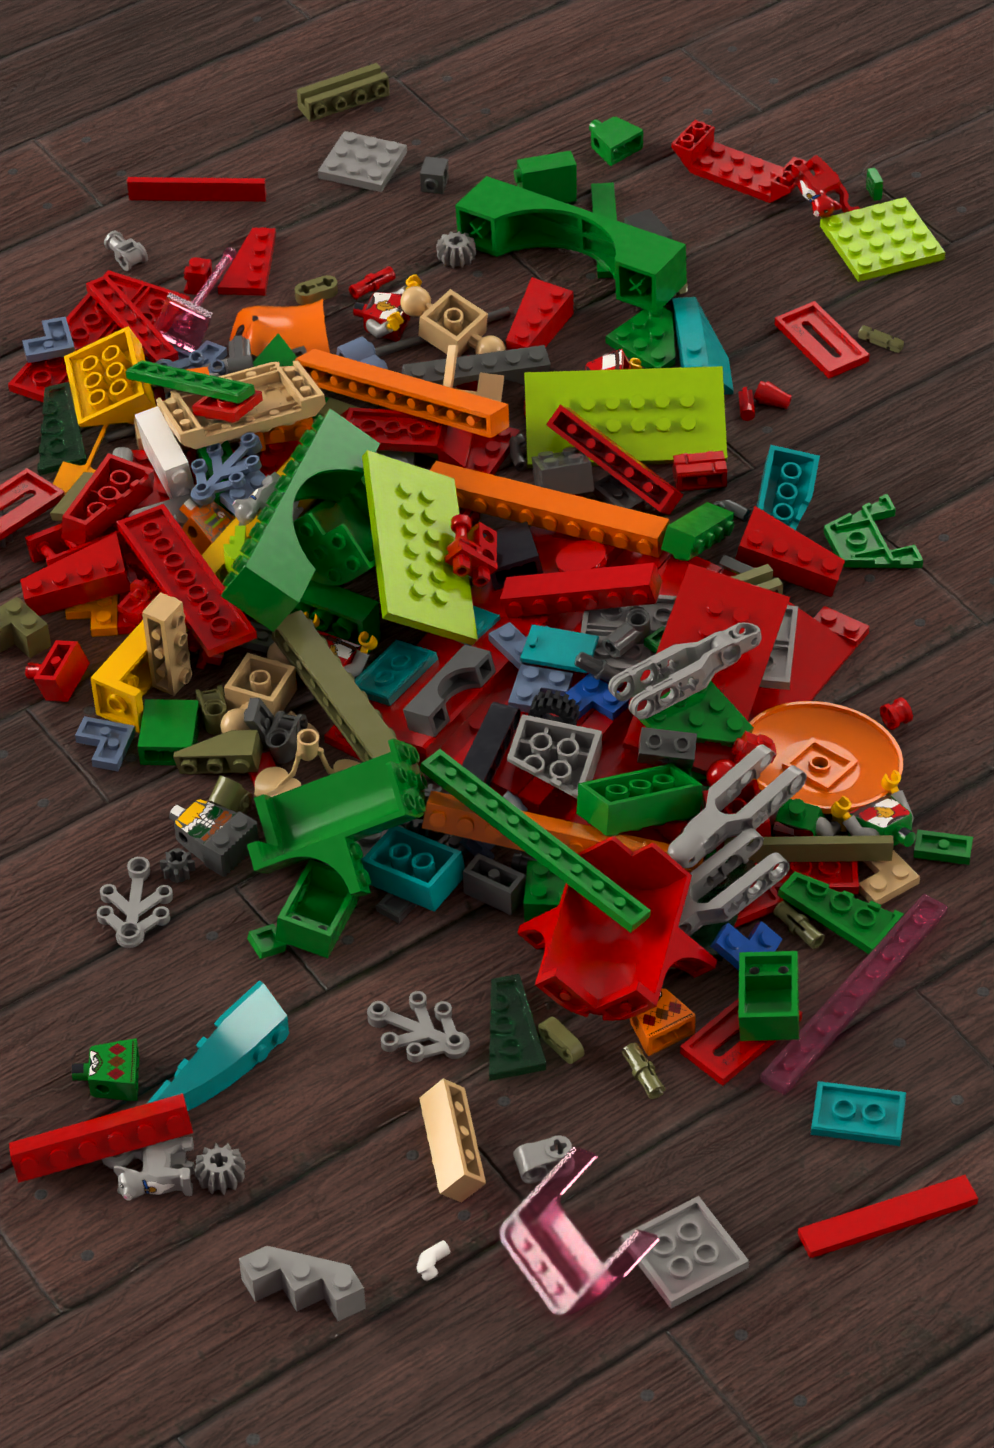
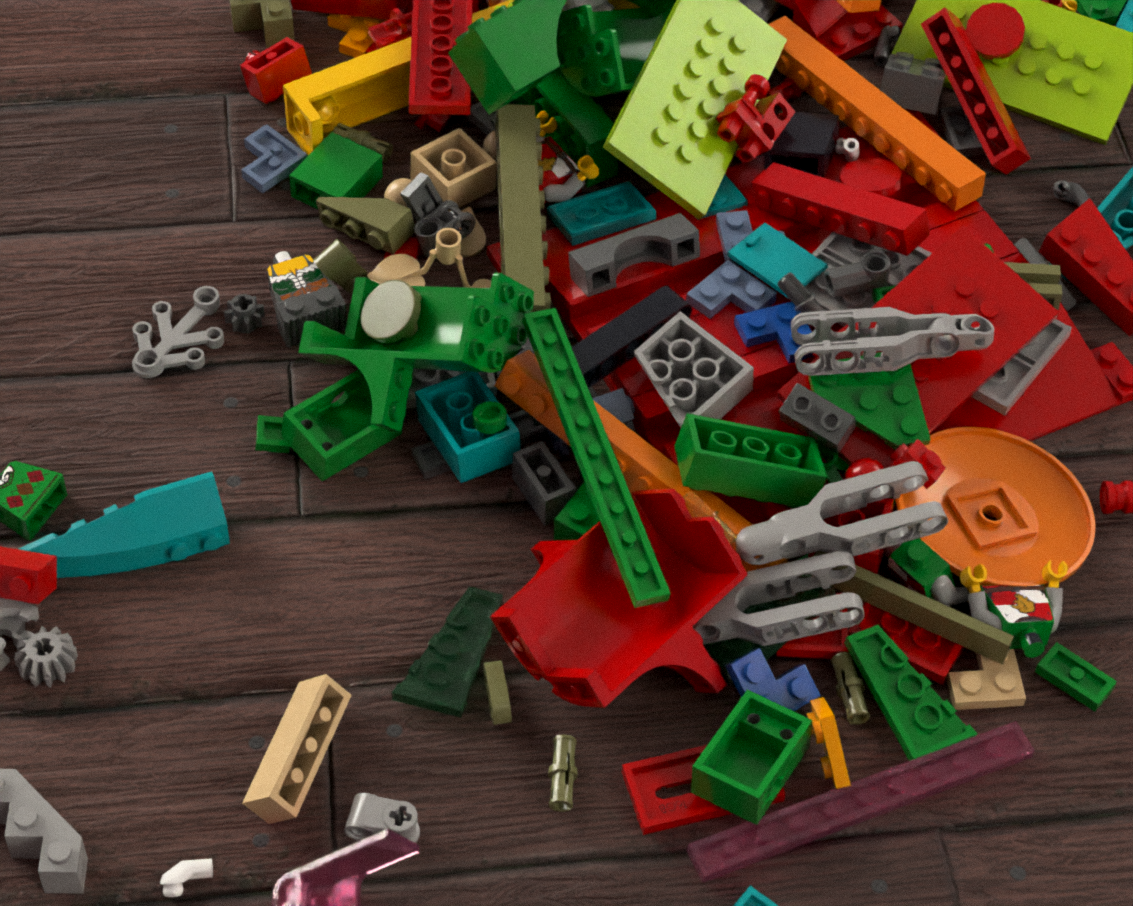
camera: 25 degrees right, 5 degrees up
tan brick [142,592,192,696] -> none
olive piece [195,685,227,735] -> none
light grey plant [367,991,470,1063] -> none
black tyre [528,690,580,725] -> none
orange torso [630,988,696,1056] -> none
green brick [661,502,735,561] -> none
red brick [673,451,727,491] -> none
none -> olive pin [333,123,393,162]
none -> tile [360,280,421,344]
none -> green tile [472,401,507,434]
none -> light orange plate [806,697,851,789]
none -> white arm [835,137,860,162]
none -> red tile [966,2,1025,60]

